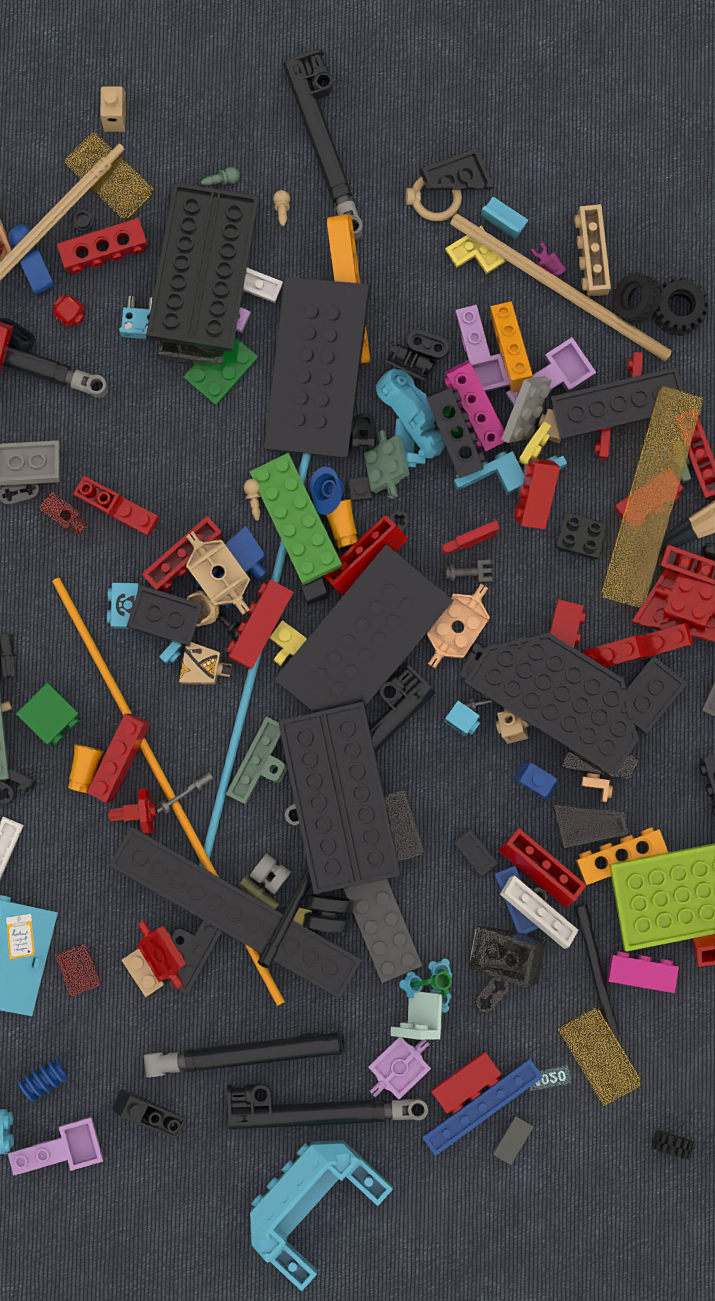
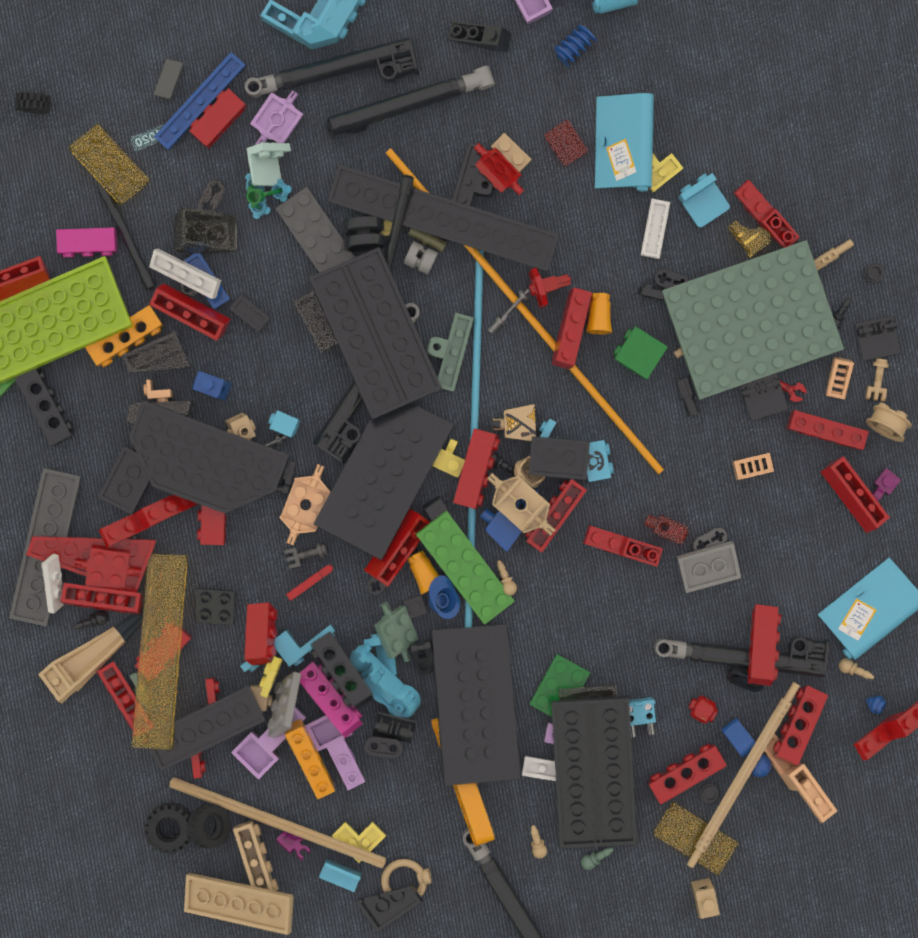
camera: 170 degrees right, 5 degrees up
none -> tan plate [184,873,294,935]

